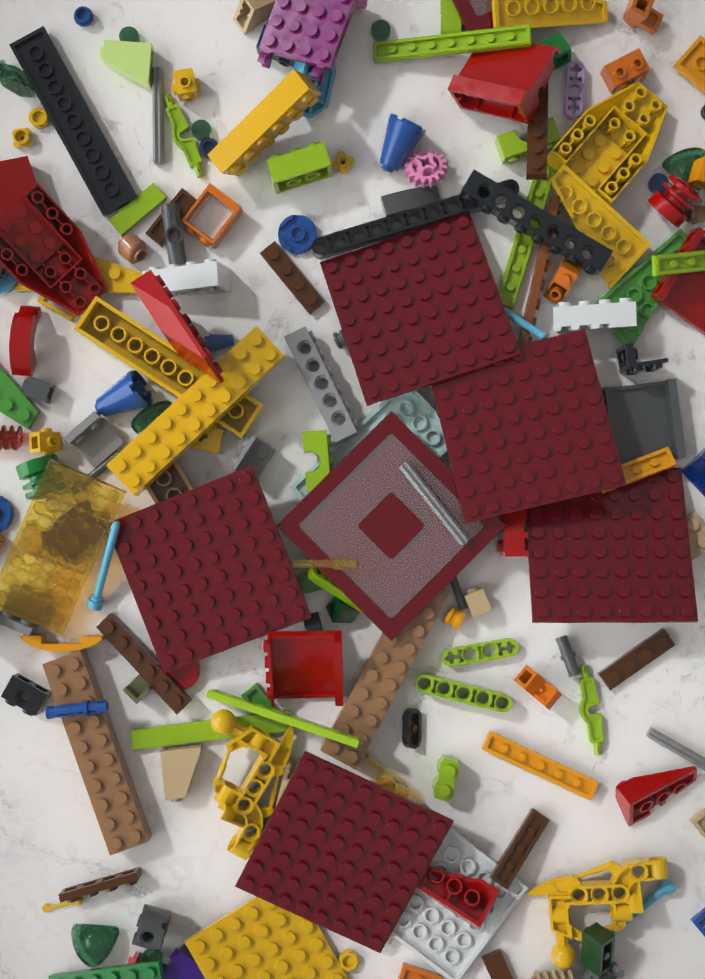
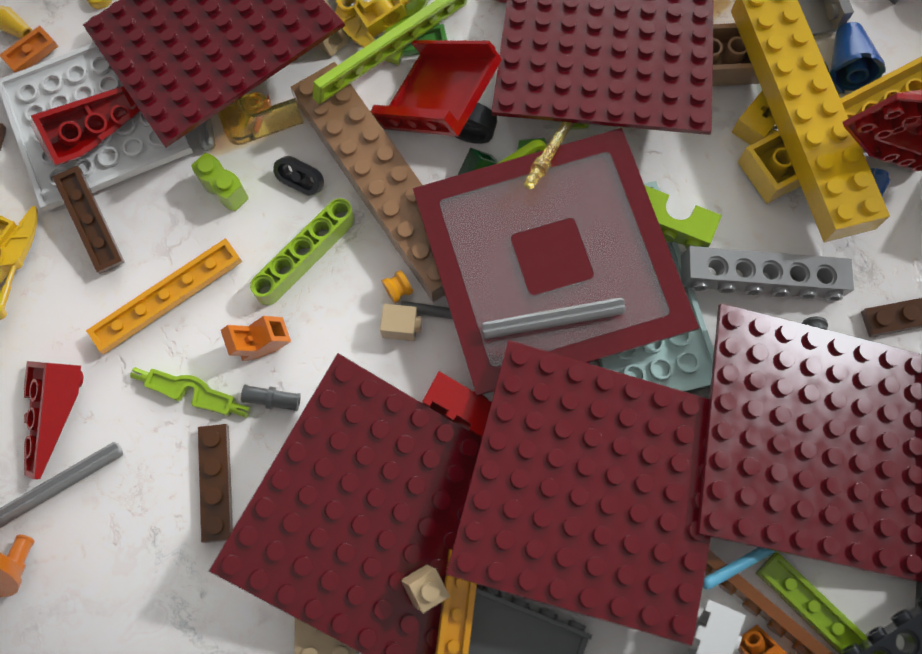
camera: 120 degrees right, 15 degrees down
light grey bracket [231,435,276,478] -> none
lime beam [441,638,519,667] -> none
none -> tan brick [401,565,450,613]

